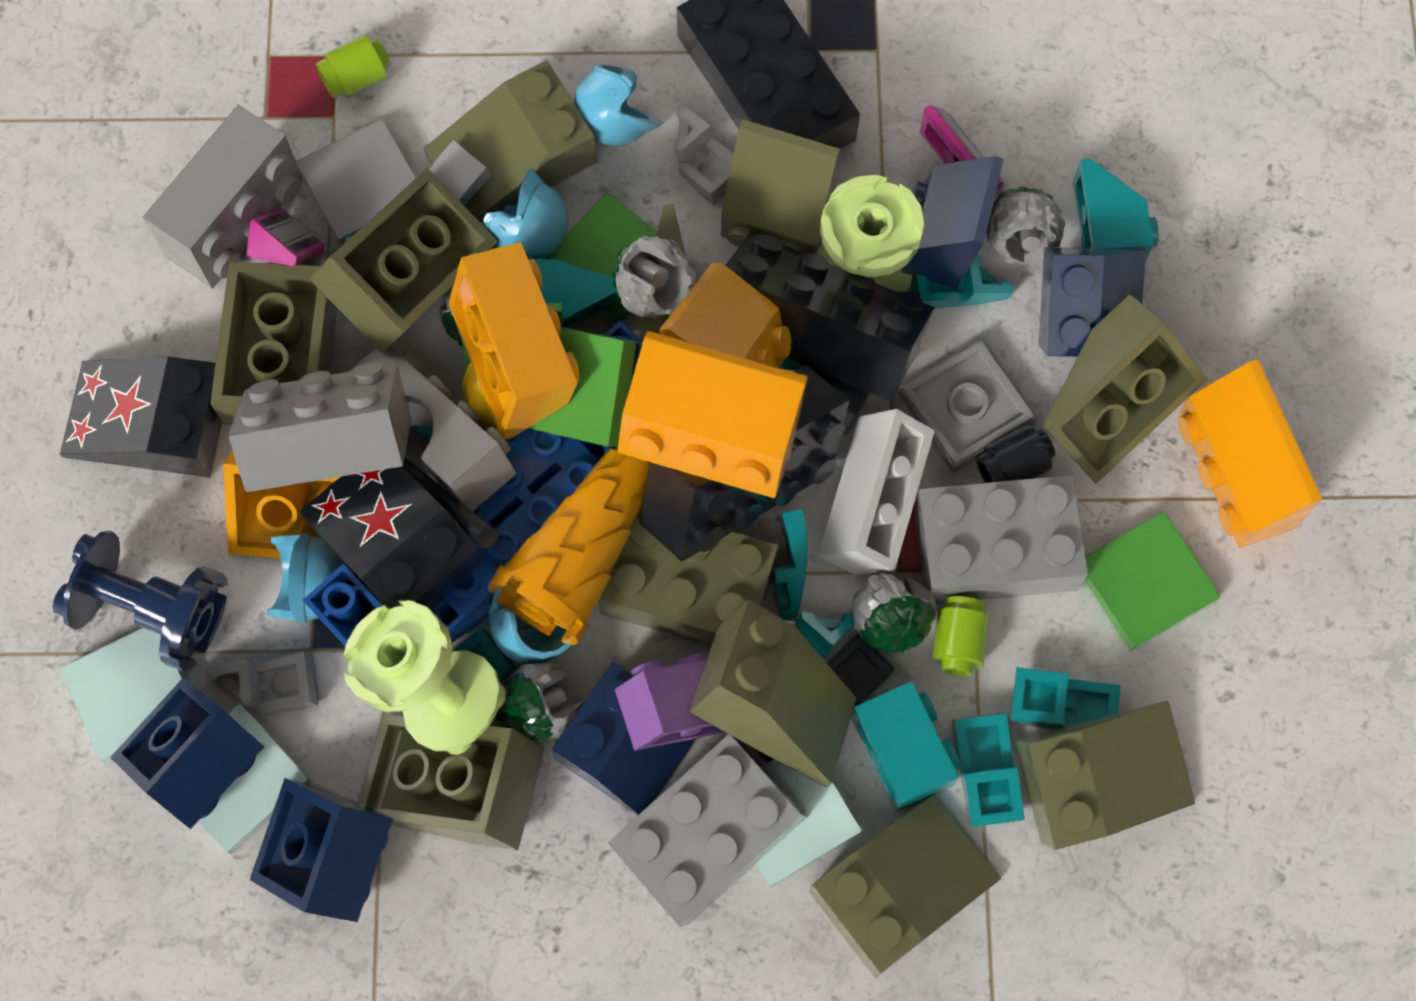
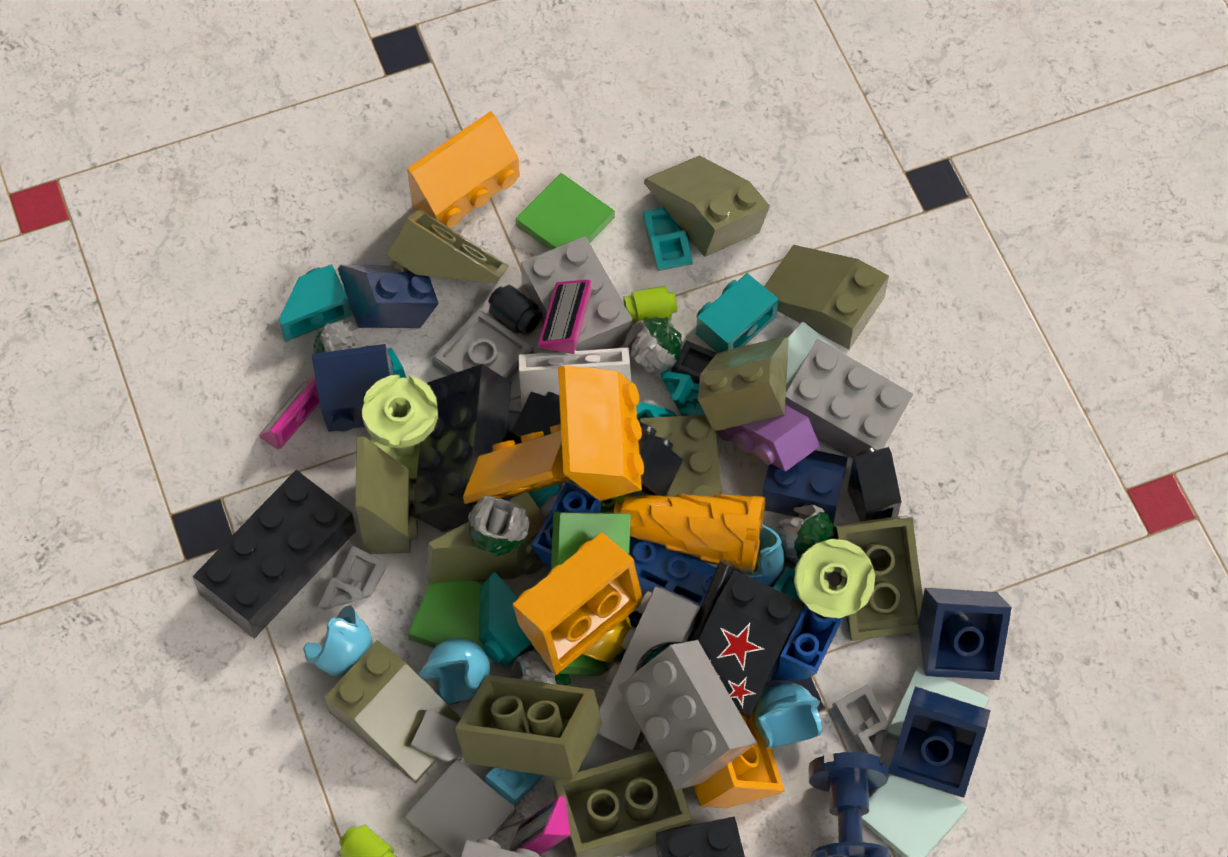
camera: 110 degrees left, 10 degrees down
teal slope [952,712,1025,827] -> none
none -> slope [538,279,592,354]
none -> black slope [847,447,902,521]

